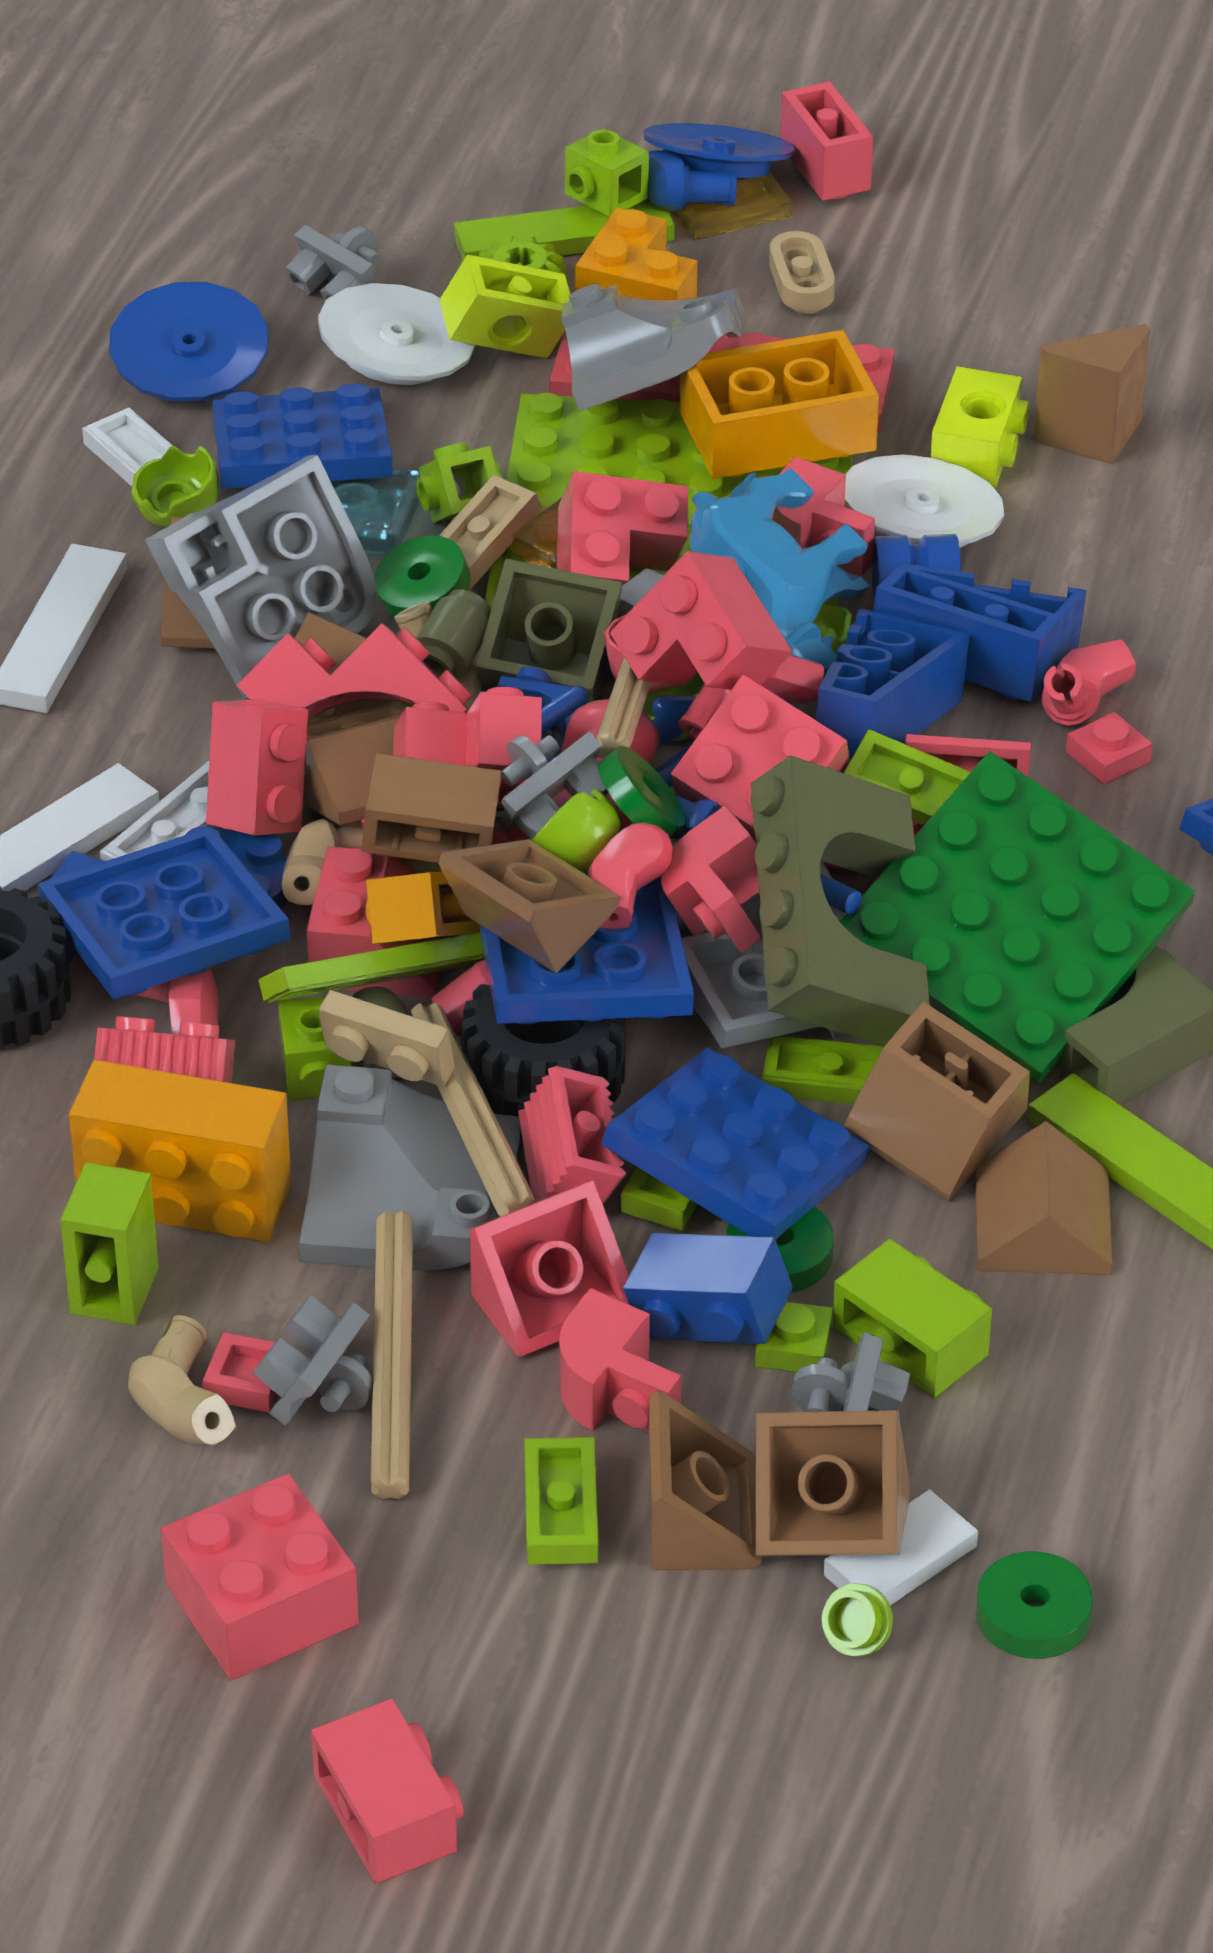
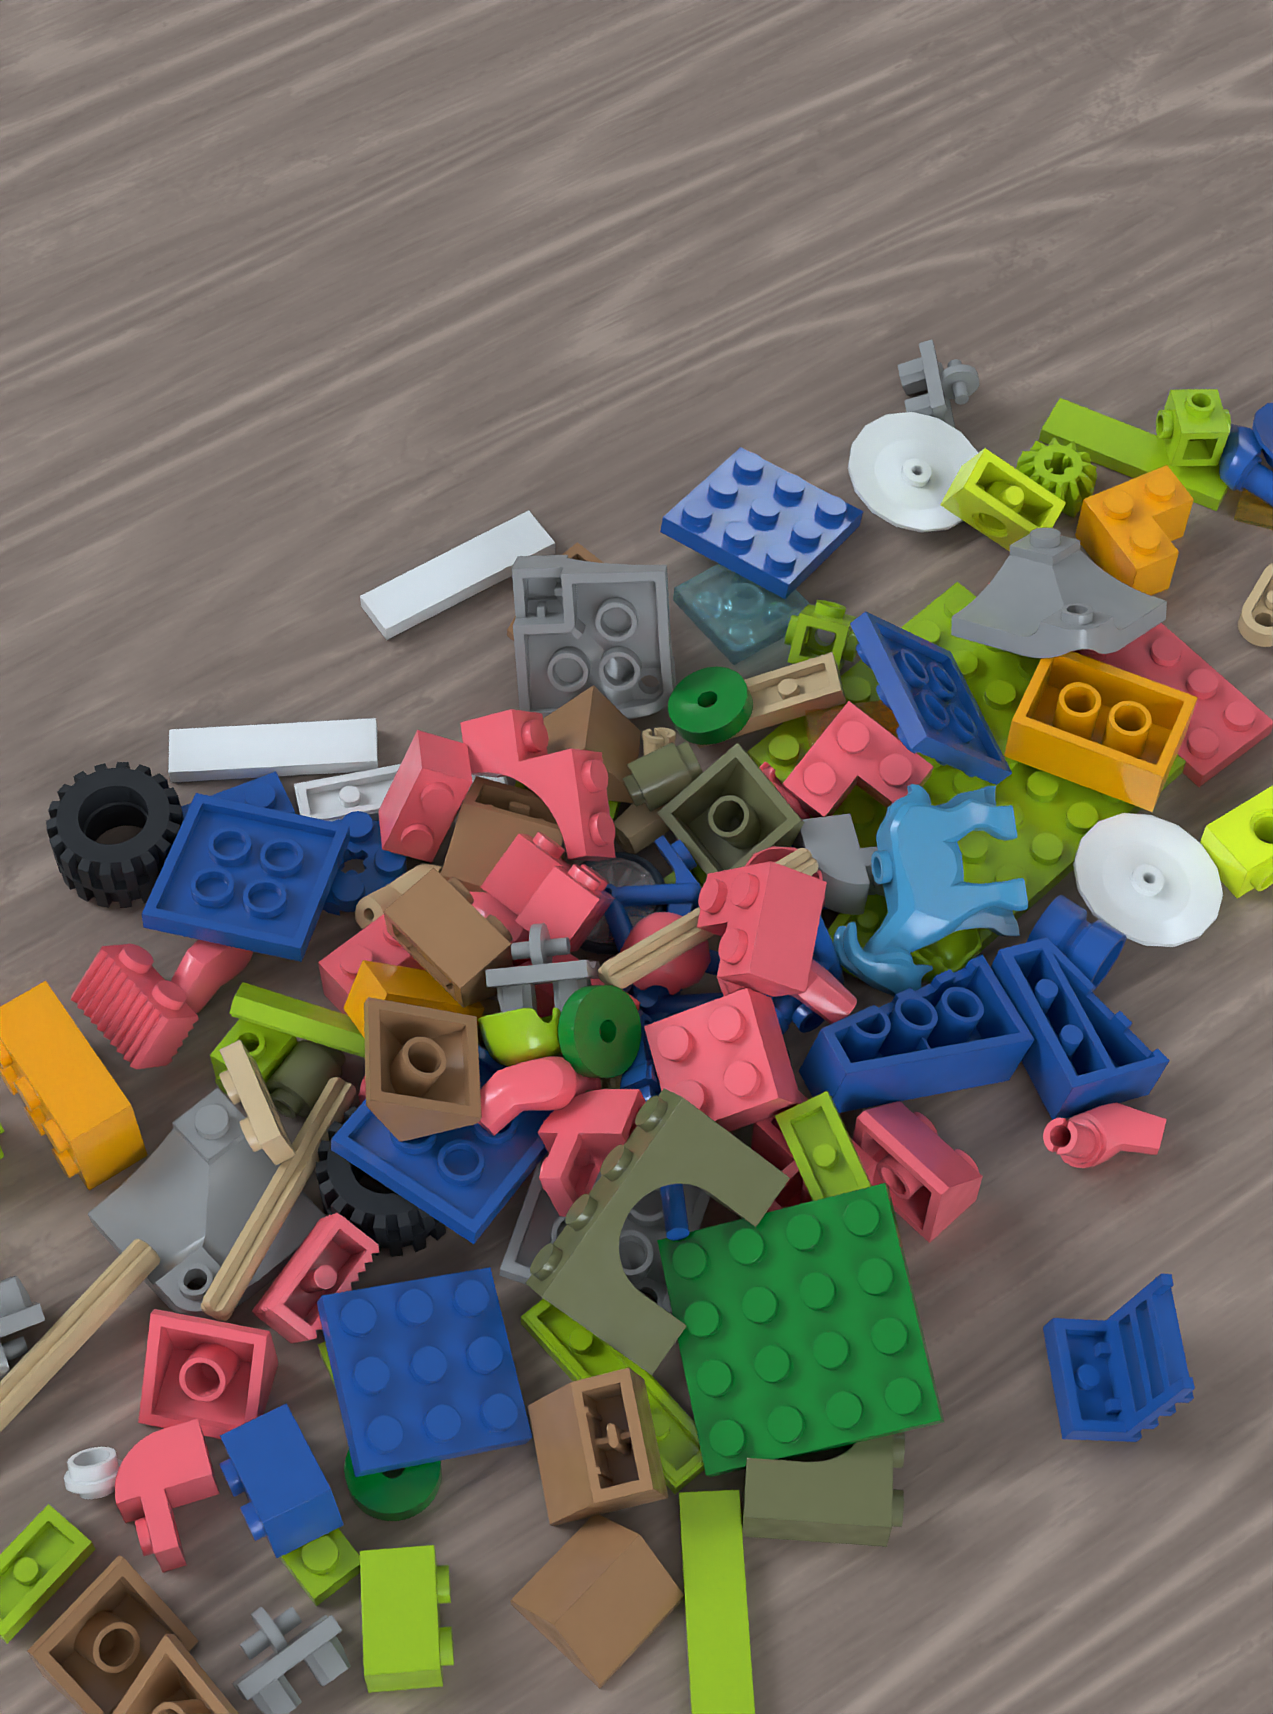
camera: 40 degrees right, 15 degrees up
white tile [82,408,173,486] -> none
blue piece [109,282,268,401] -> none
lime hair [131,446,219,528] -> none
coral brick [772,456,875,577] -> none
coral plate [1066,712,1153,784] -> none
none -> white plate [64,1447,122,1499]
none -> blue plate [850,611,1012,785]

